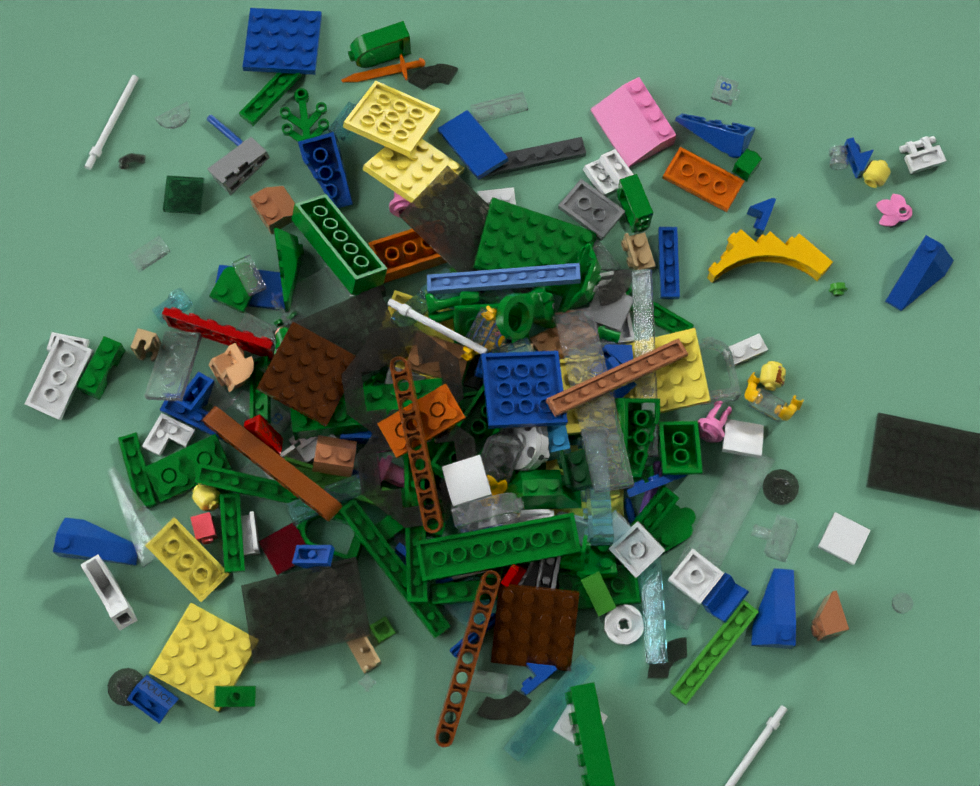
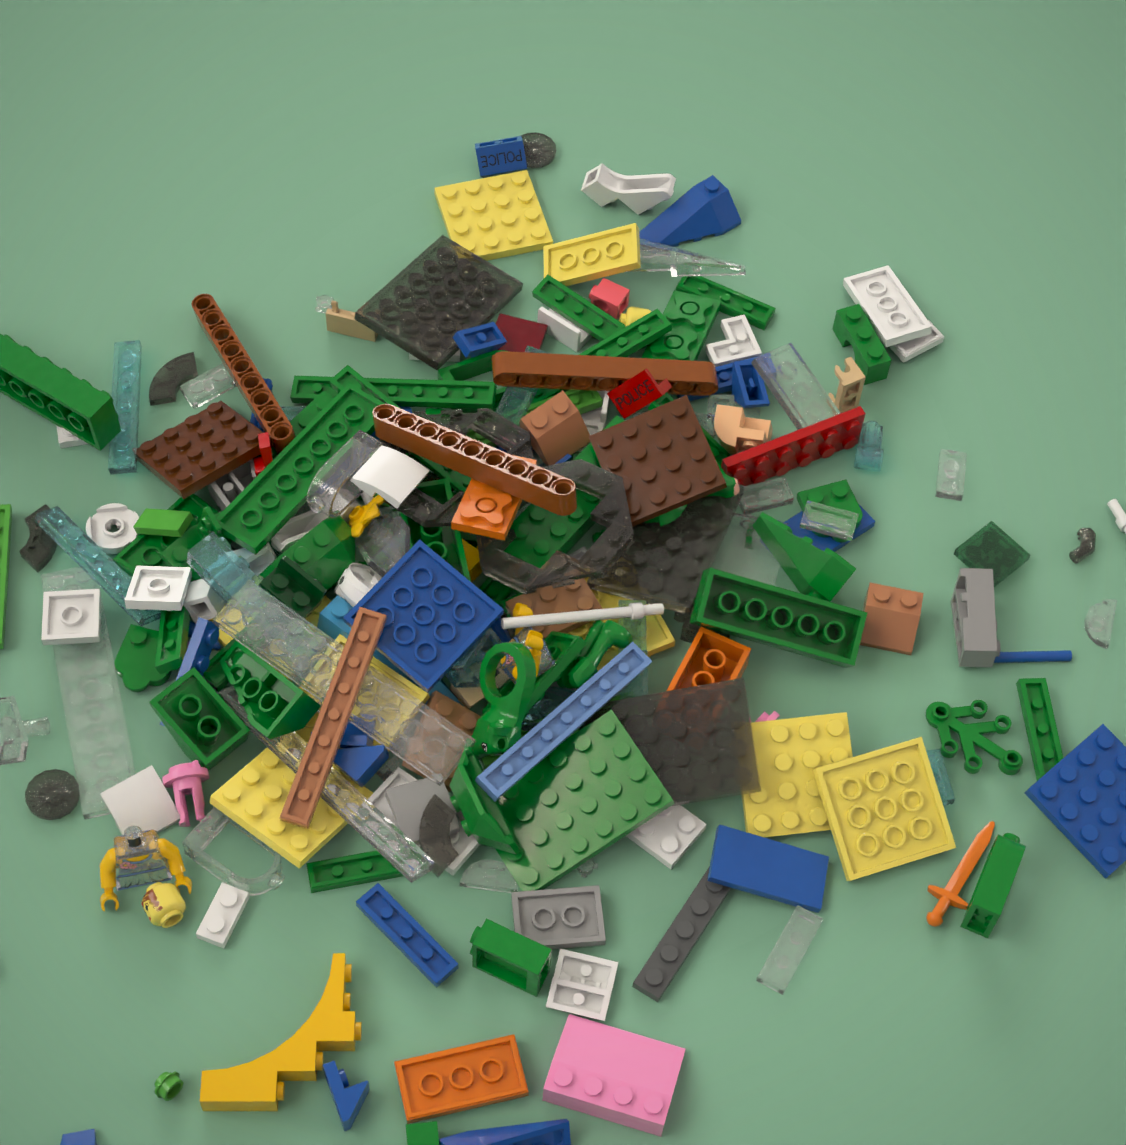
camera: 135 degrees right, 15 degrees down
green plate [214,686,256,707] -> none
blue wedge [298,132,353,208] -> none
bright green tile [369,616,396,644] -> none
clear smoke tile [408,64,458,90] -> none
blue slope [521,663,557,697] -> none
green pin [597,325,621,344] -> none
tan bracket [621,232,655,274] -> none
blue panel [701,572,749,623] -> none

